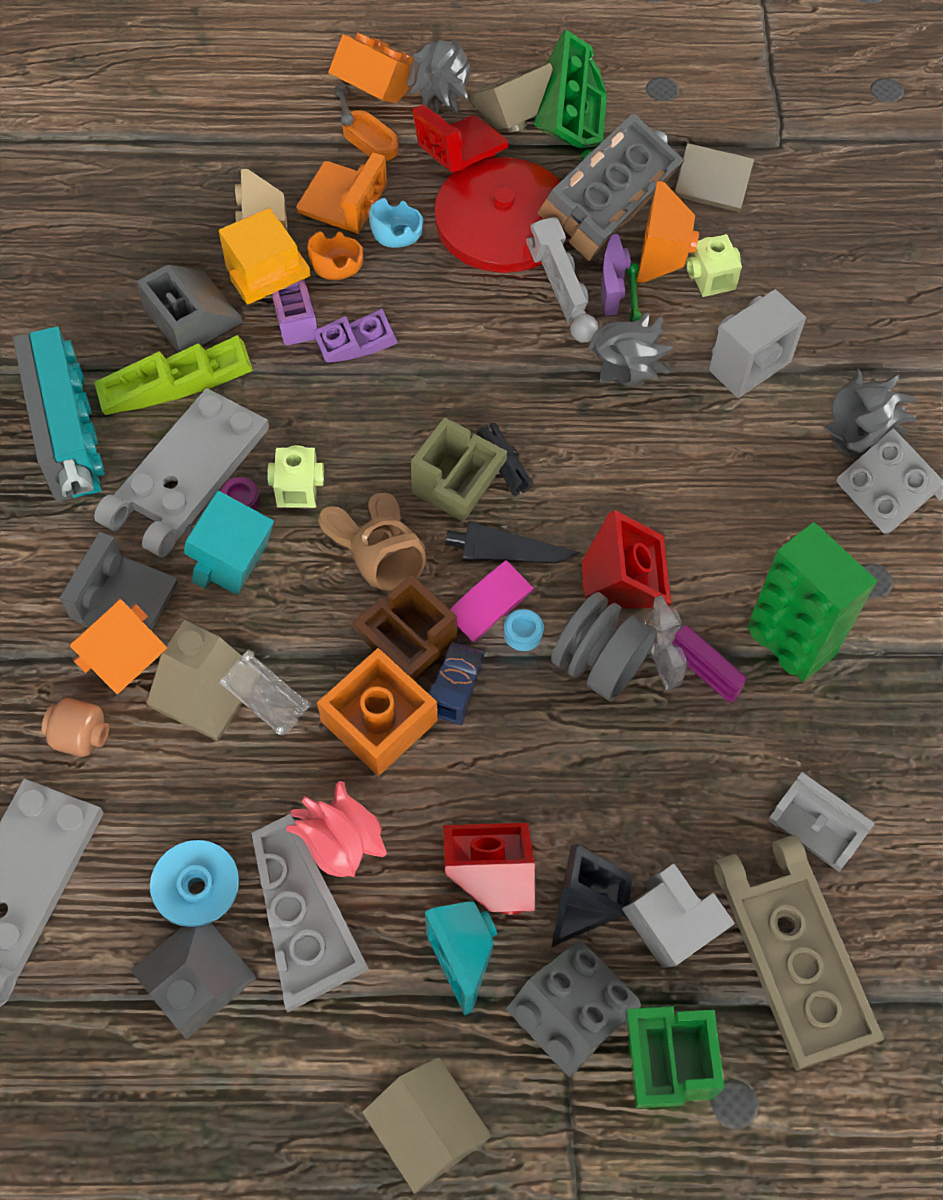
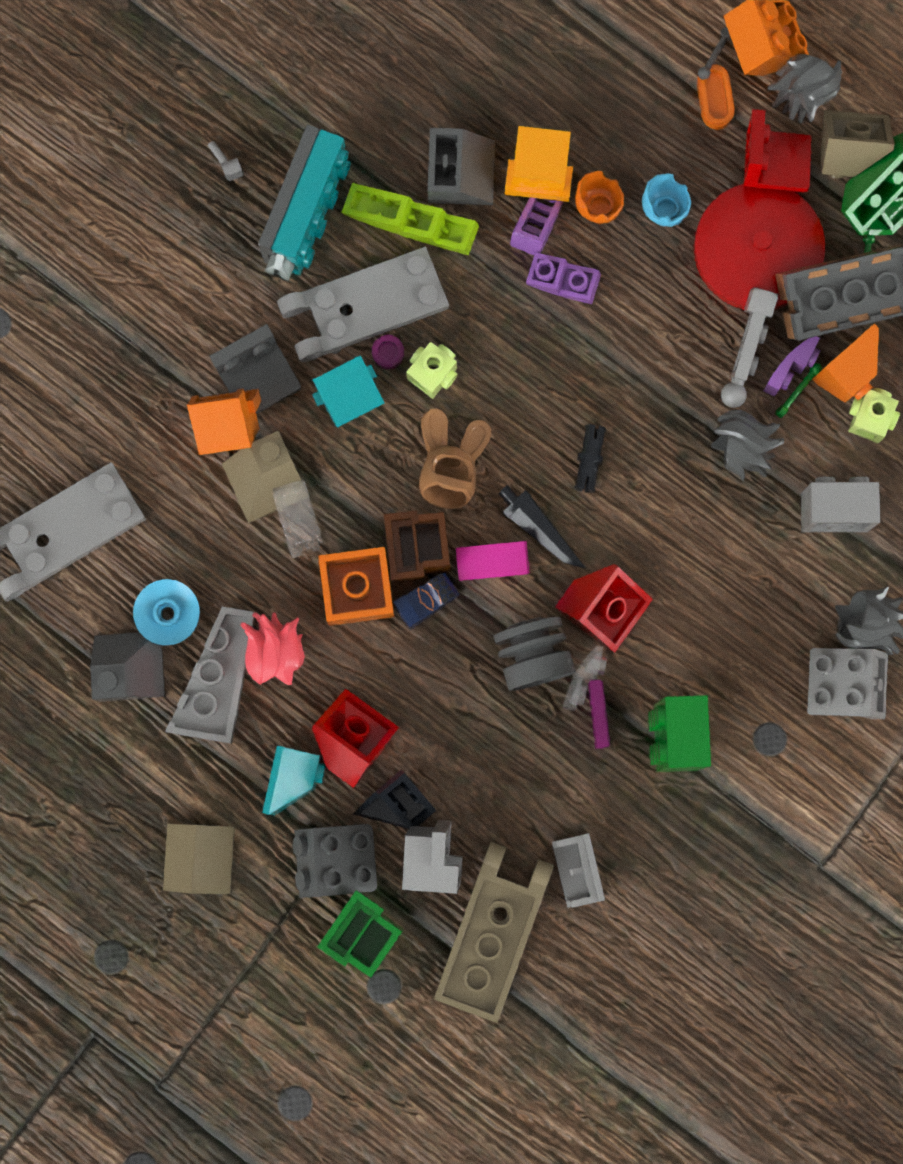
camera: 45 degrees right, 20 degrees up
nougat head [41,698,109,757] -> none
tan slope [235,169,288,232] -> none
orange bracket [296,152,387,234] -> none
olive plate [411,417,507,522] -> none
medium azure tile [503,609,544,651] -> none

